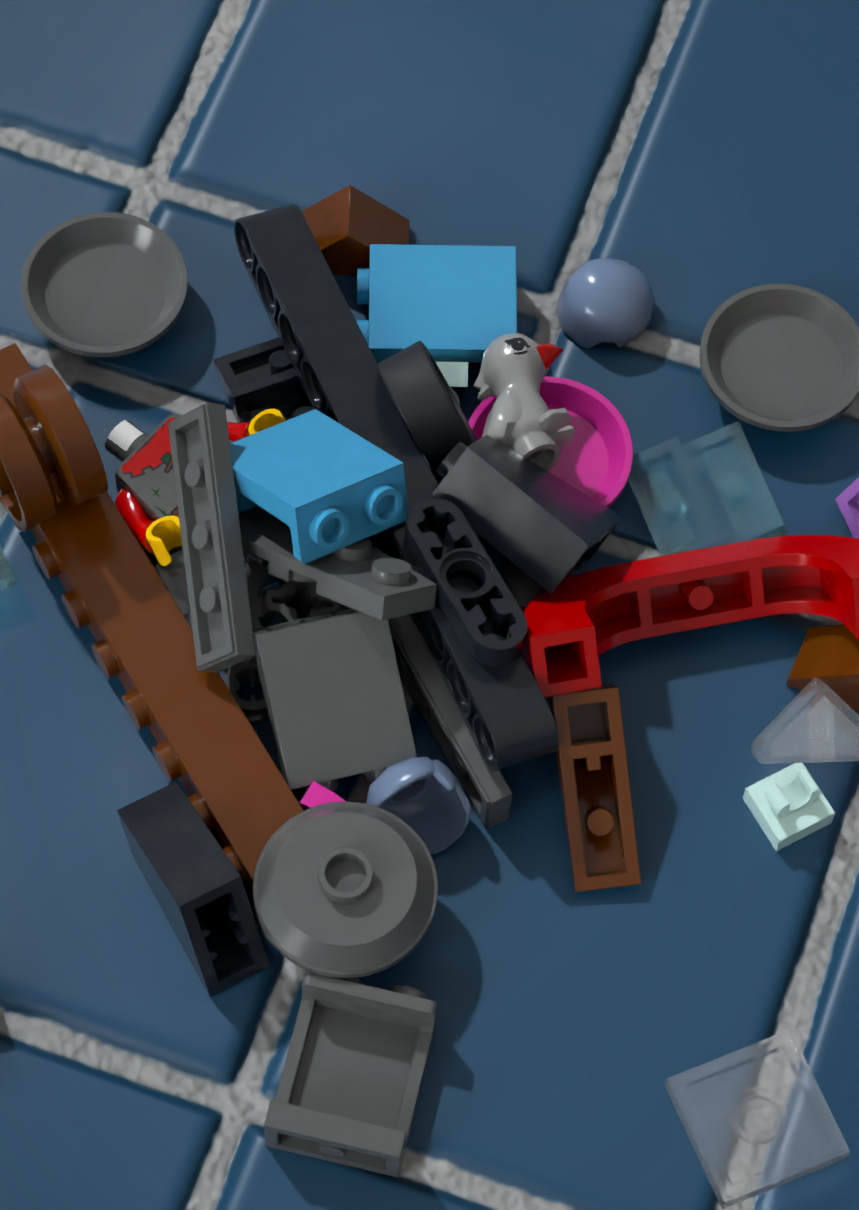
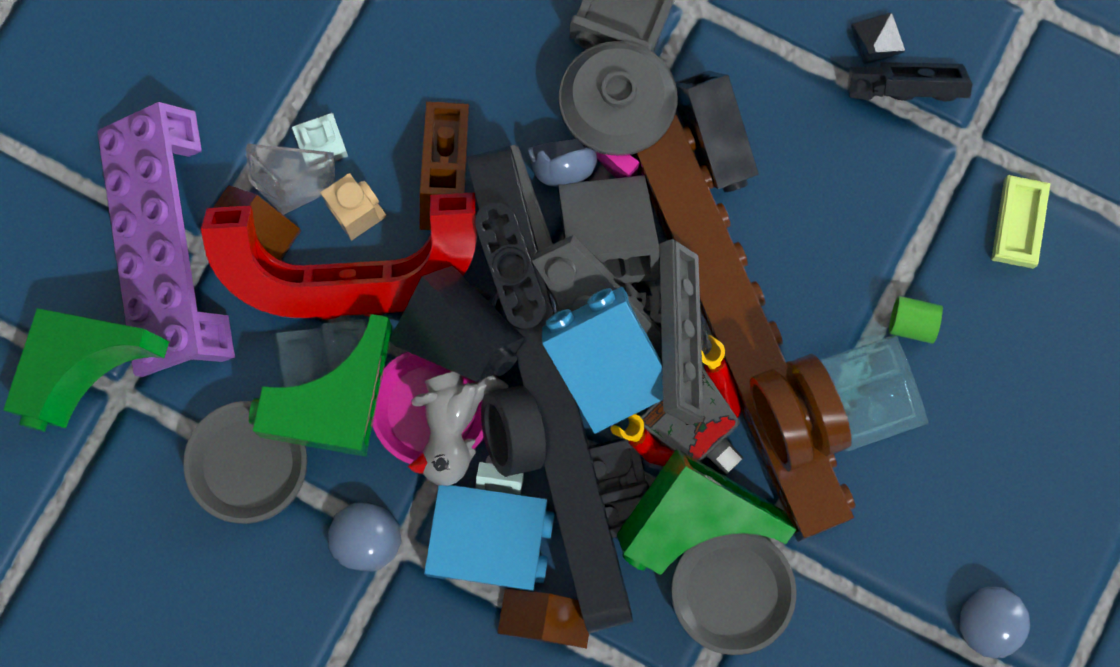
camera: 170 degrees left, 15 degrees up
none -> green arch [249,314,393,457]
none -> tan brick [320,173,387,241]
none -> green arch [617,449,796,575]

